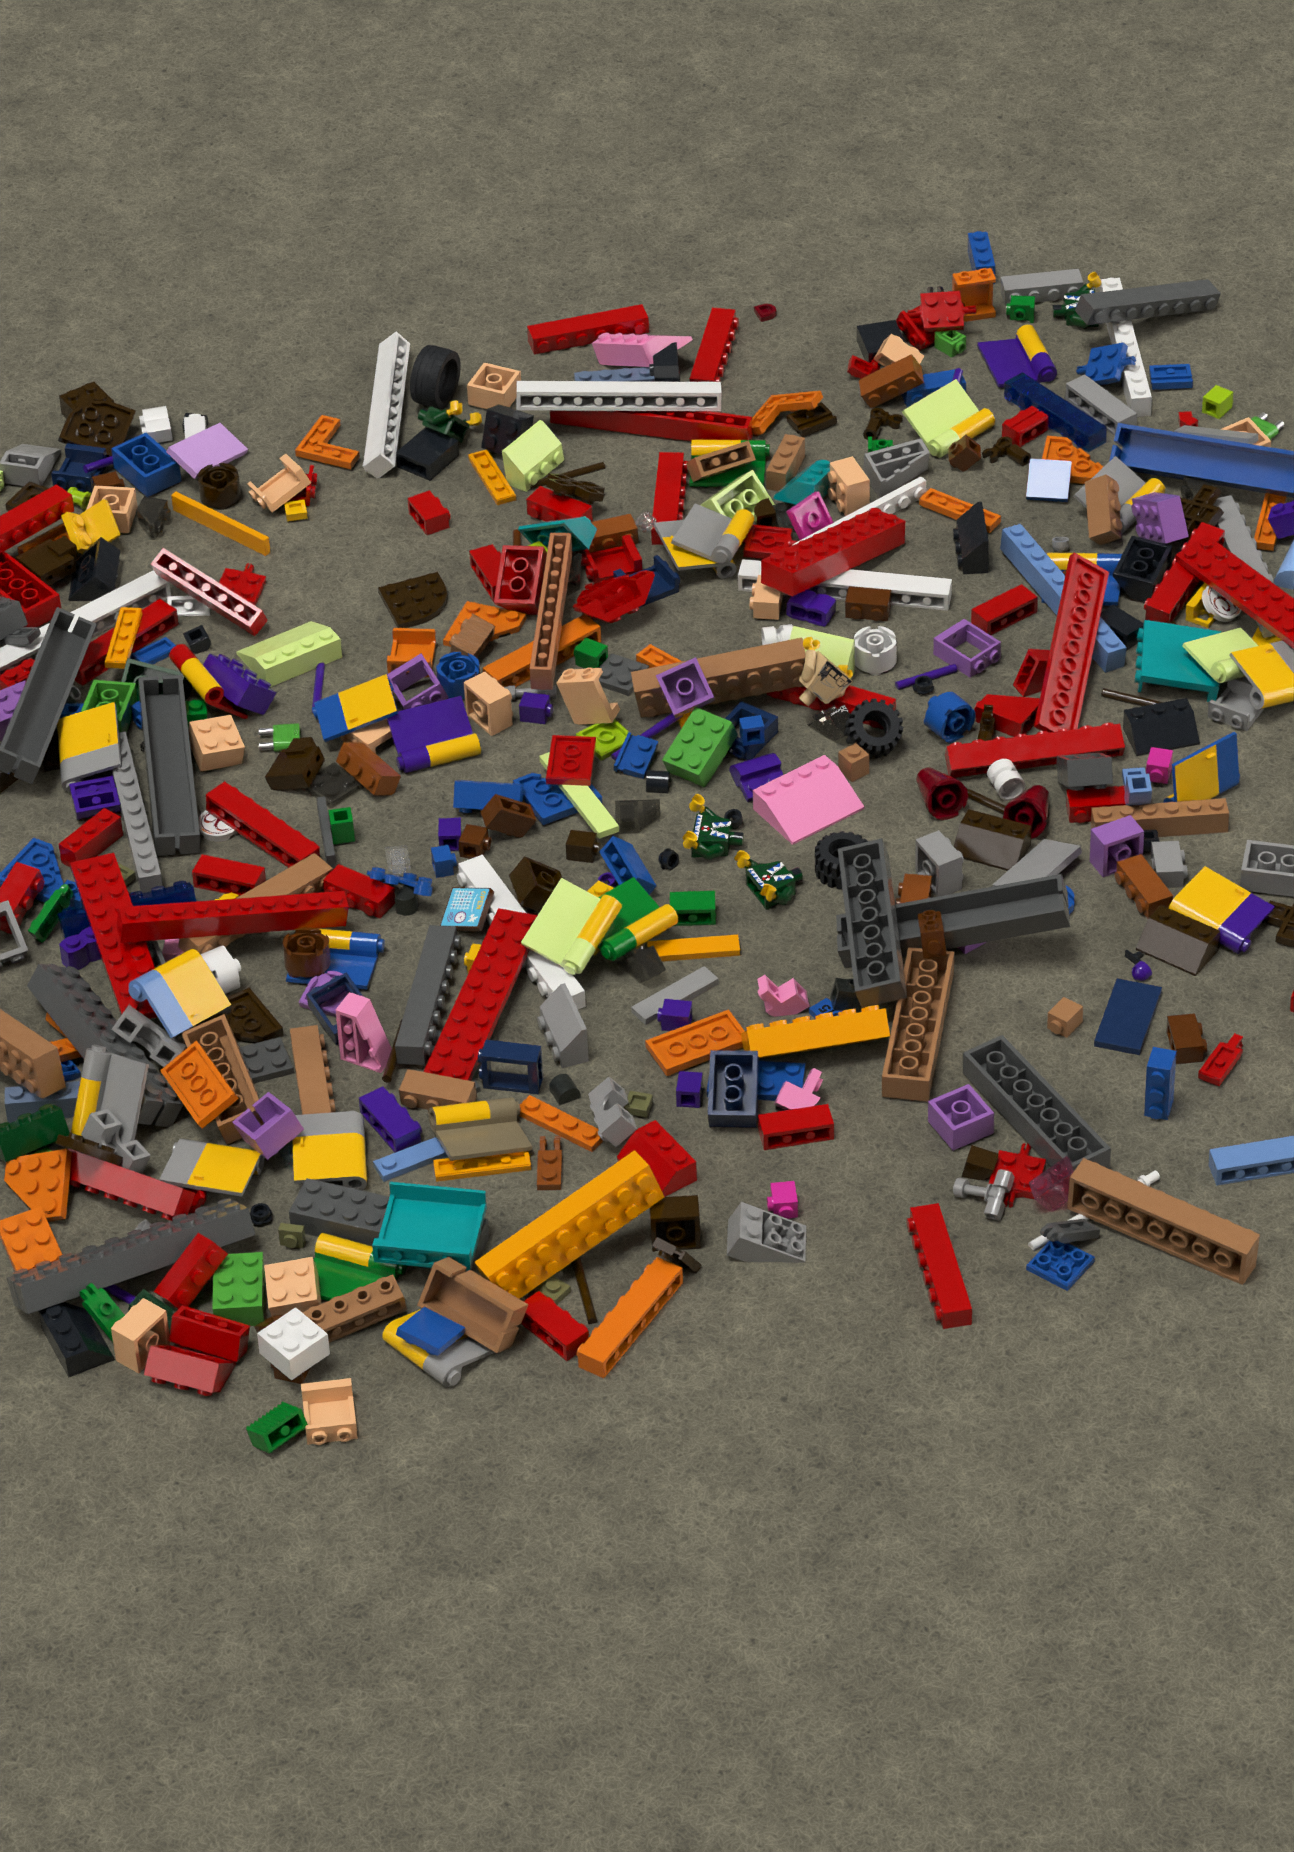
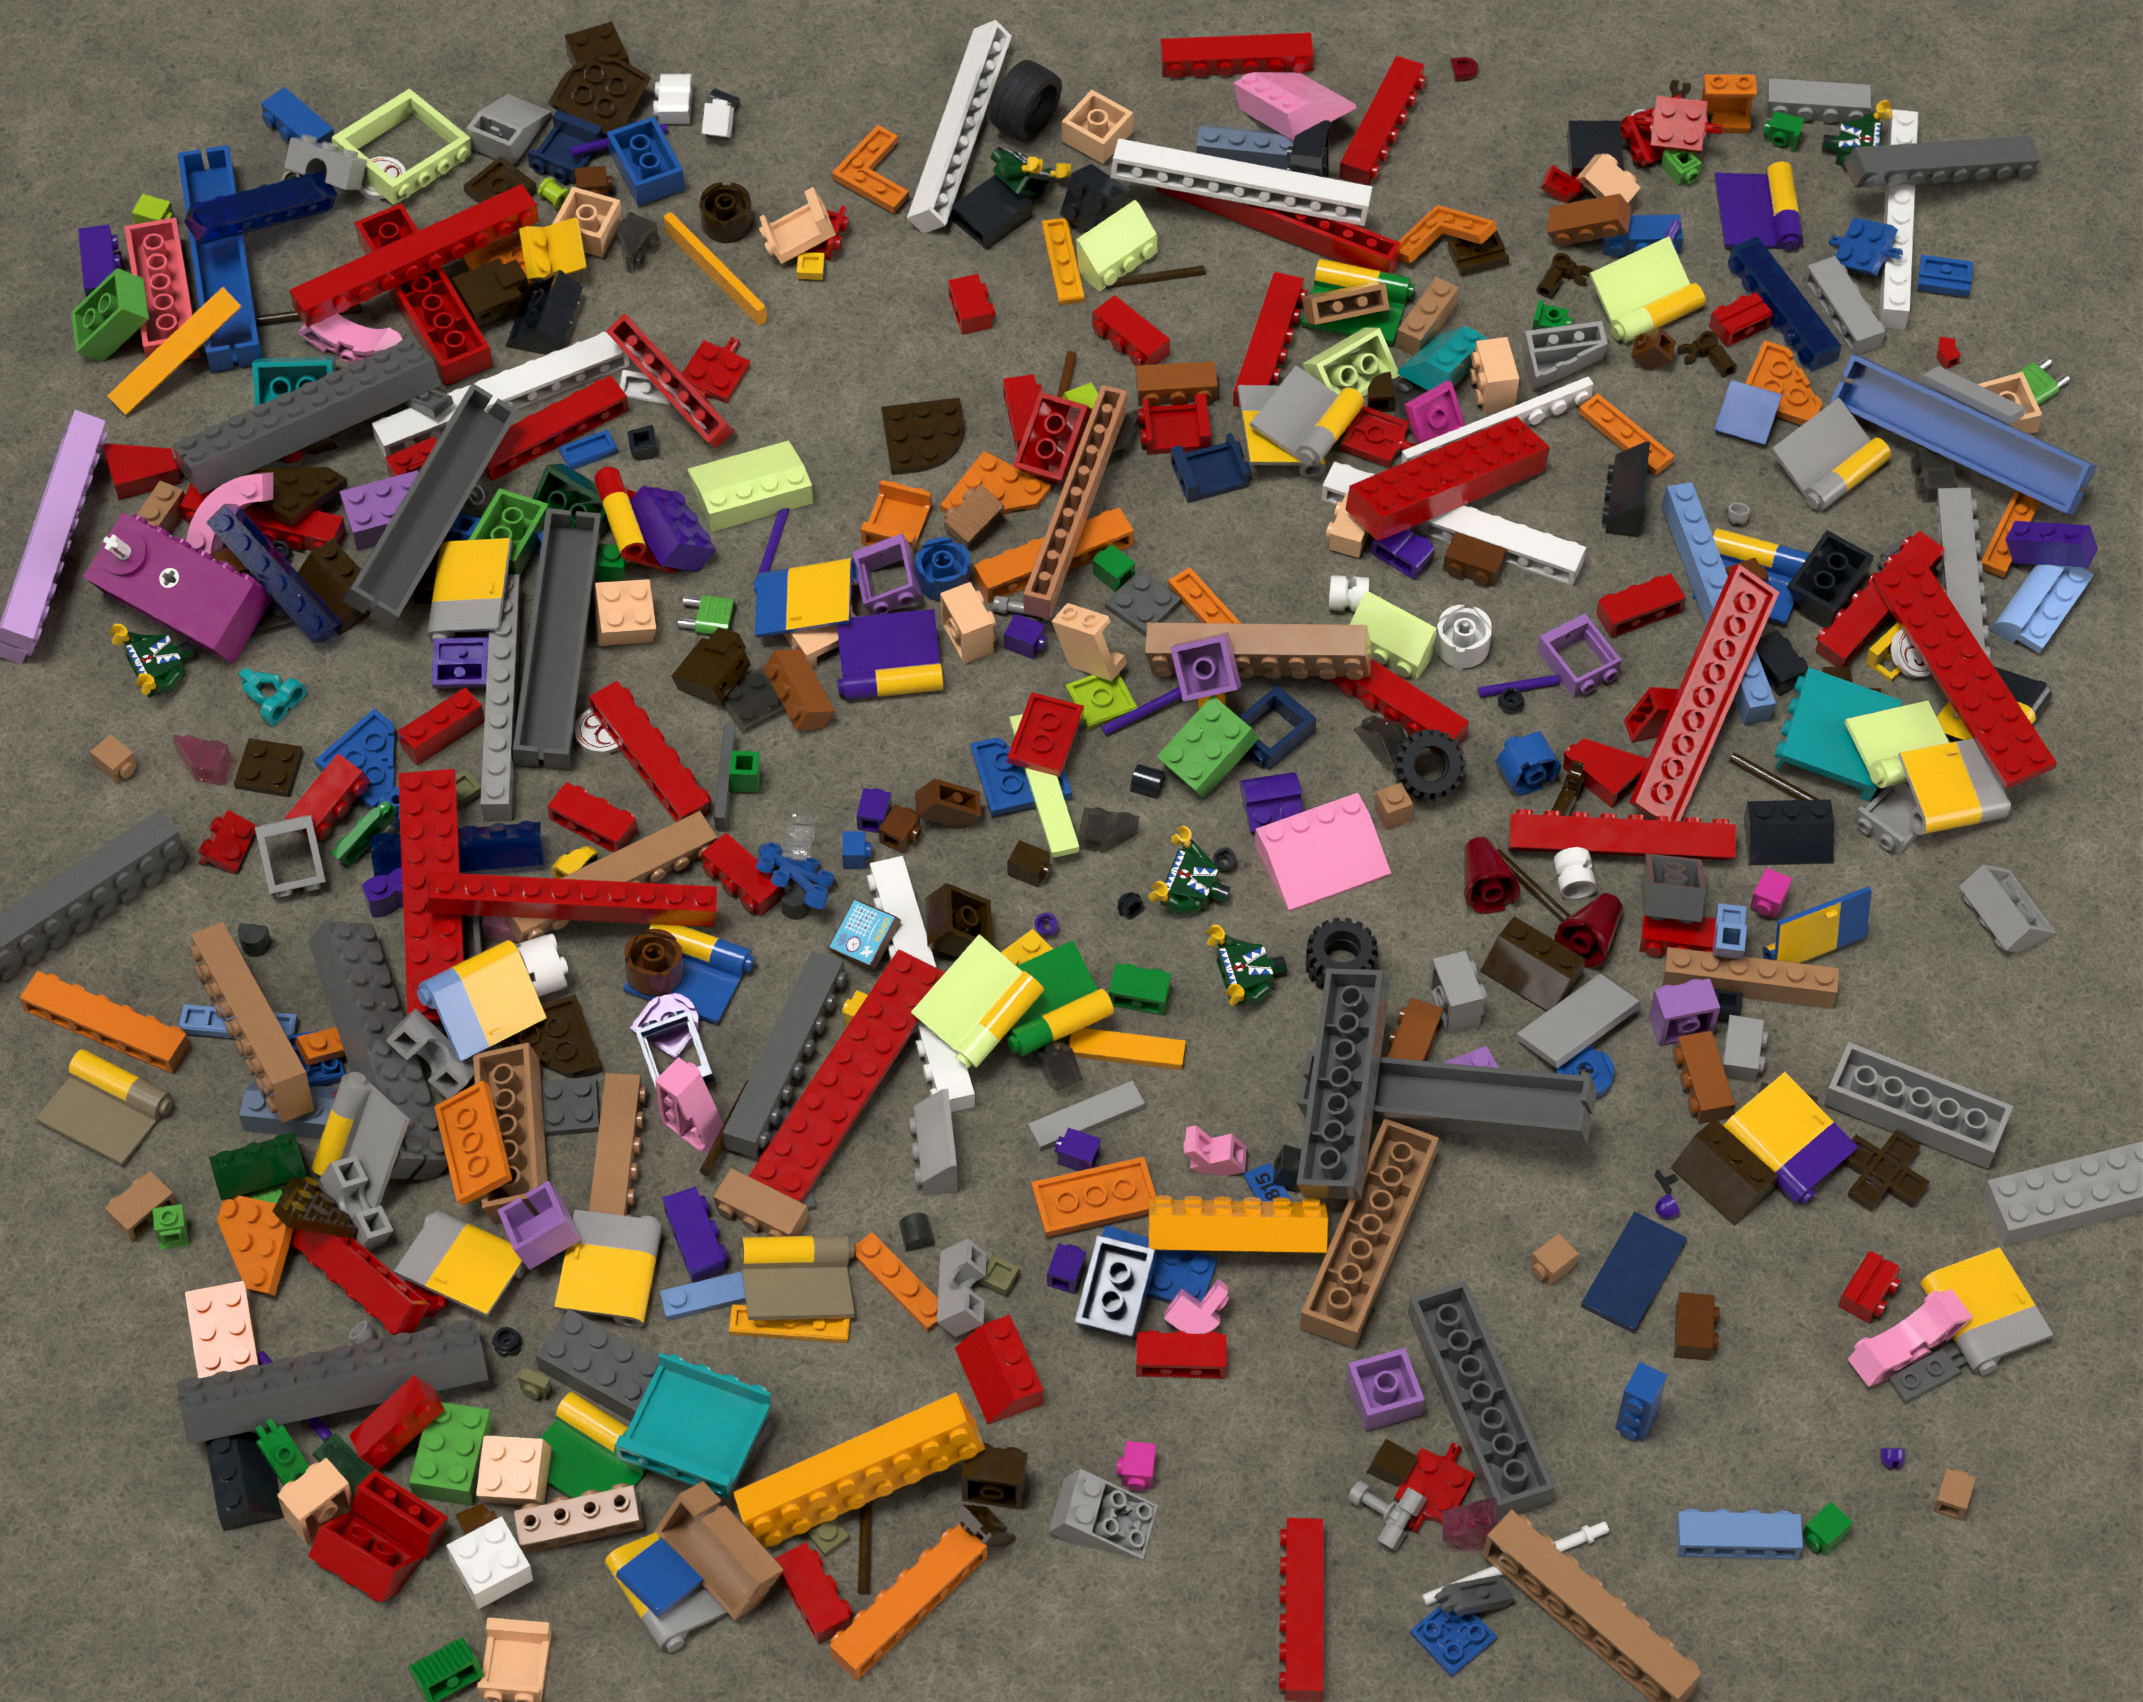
camera: 10 degrees right, 15 degrees up
light orange tile [105,607,142,669] -> none
lavender tile [166,423,248,479] -> none
blue brick [453,780,524,813] -> none
dark blue window [478,1040,543,1095] -> none
teal slope [518,516,597,551] -> none
dark orange hinge [537,1136,562,1191] -> none
dark brown plate [546,473,605,504] -> none
red wedge [573,570,655,624] -> none
blue brick [599,836,657,895] -> none
blue plate [614,732,658,779] -> none
clear bush [635,511,656,532] -> none
blue plate [739,715,765,746] -> none
tan torso [799,637,853,707] -> none
reddish brown bracket [918,910,946,958] -> none
blue brick [968,231,995,284] -> none
medium nougat brick [1085,474,1122,545] -> none
medium lavender brick [1131,492,1188,543] -> none
dark brown plate [1180,484,1224,542] -> none
red hinge [1198,1033,1243,1086] -> none
lime brick [1202,385,1233,419] -> none

